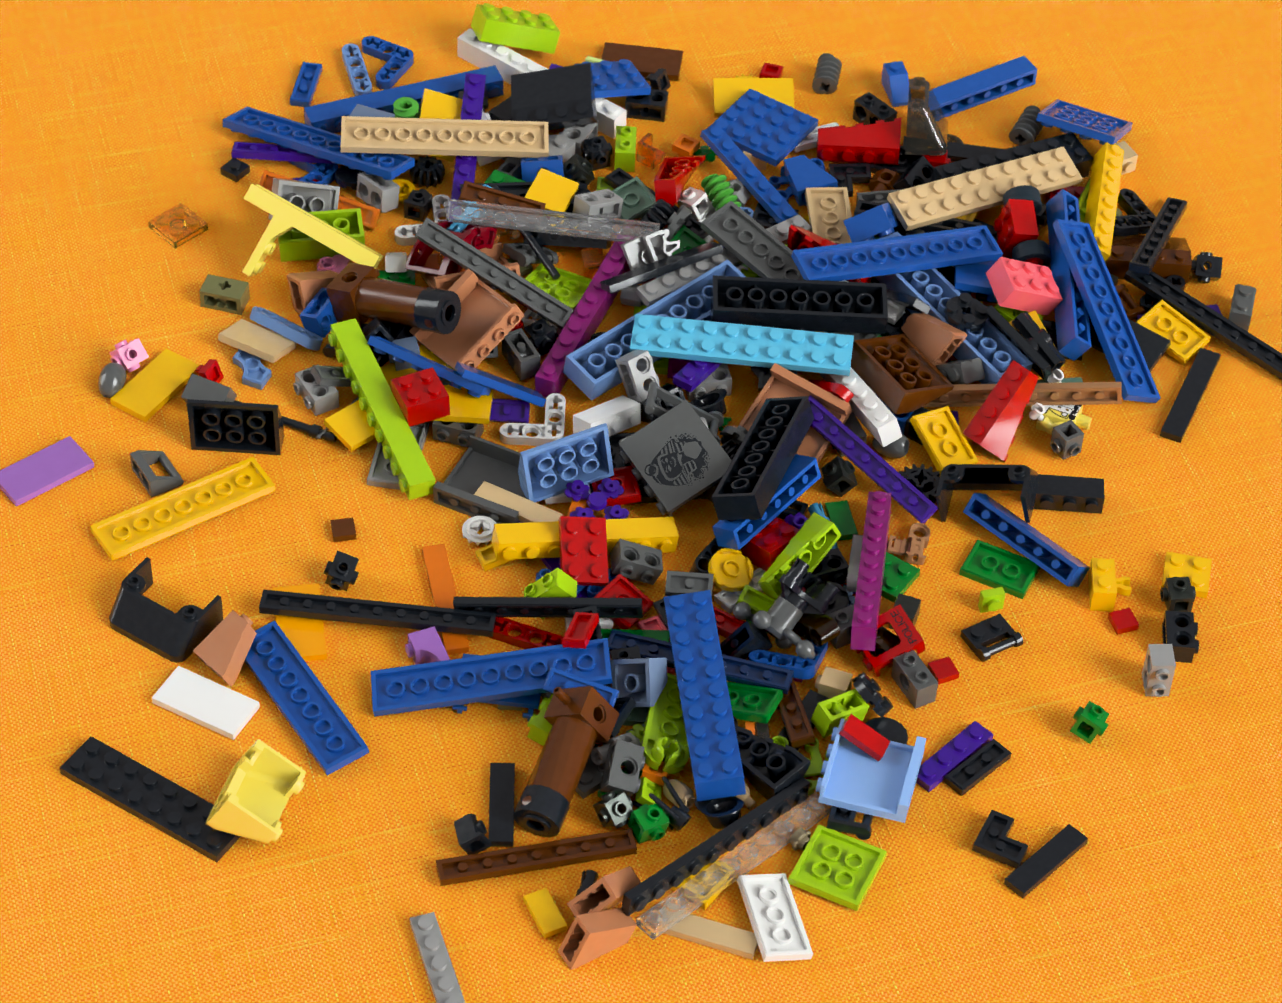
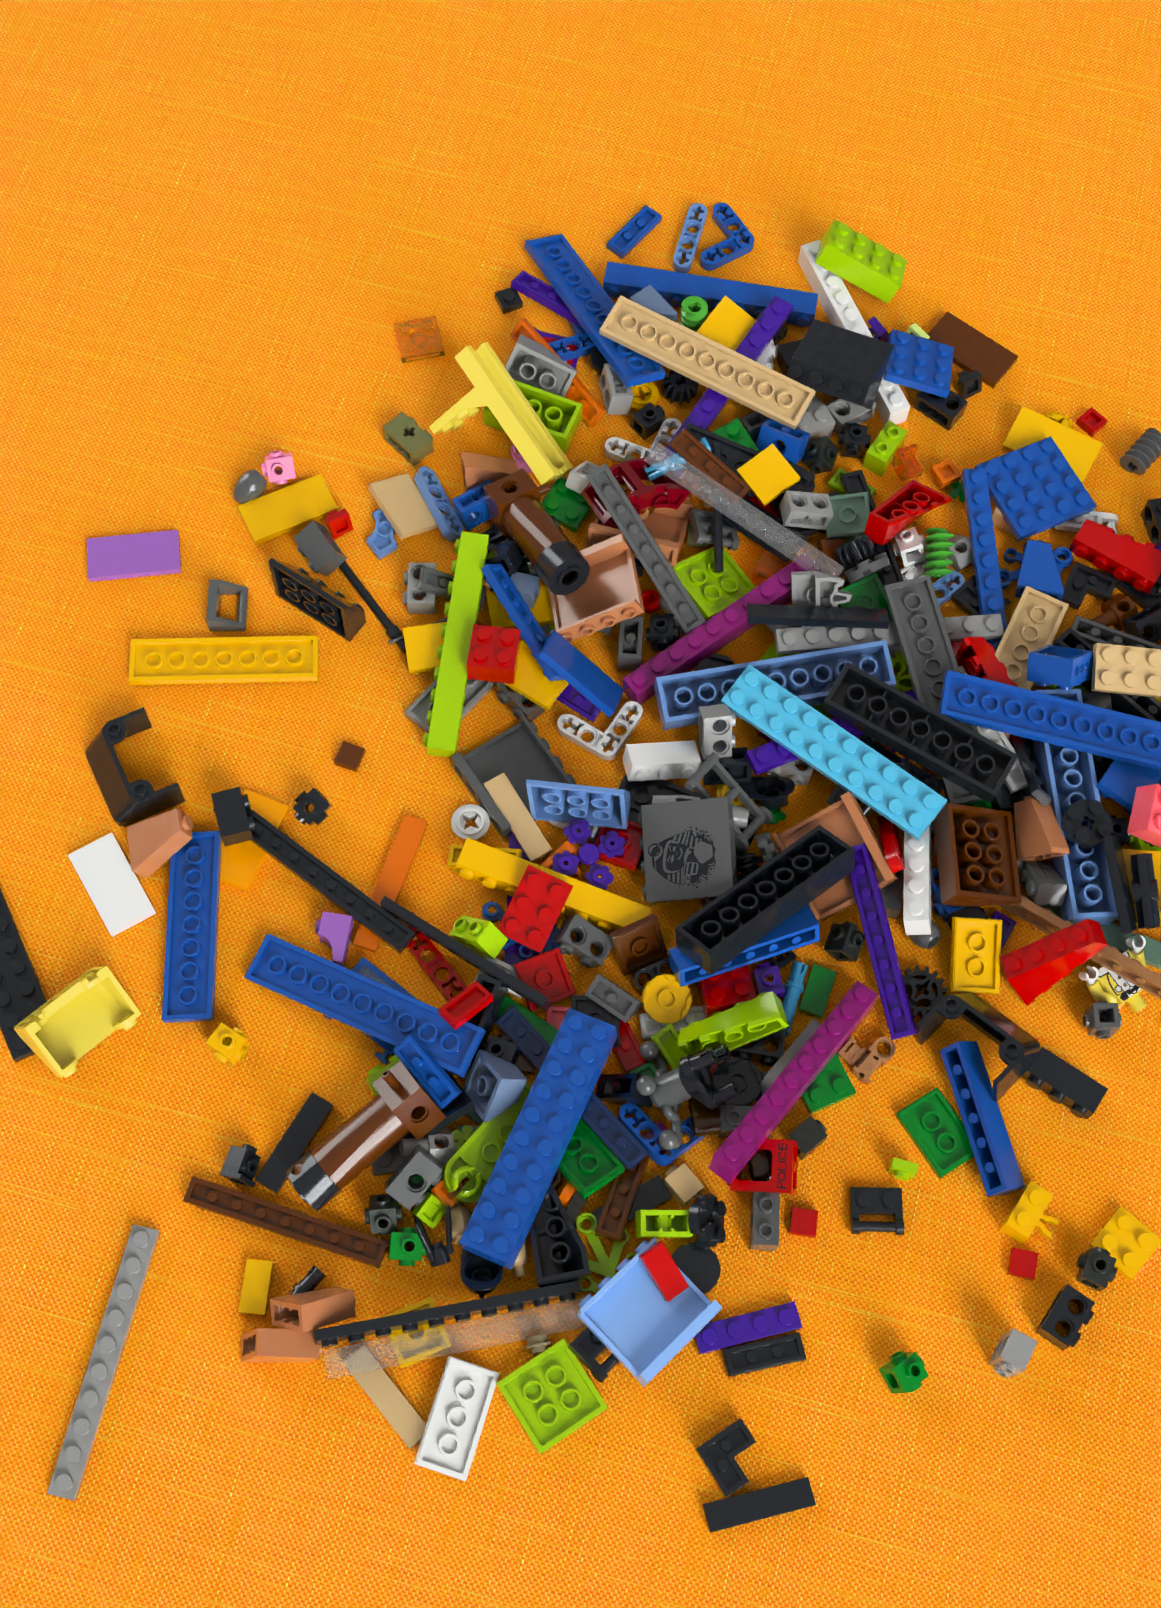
camera: 30 degrees right, 20 degrees up
none -> yellow brick [206,1022,249,1066]
none -> black brick [211,787,256,847]
none -> reddish brown tile [609,913,668,976]

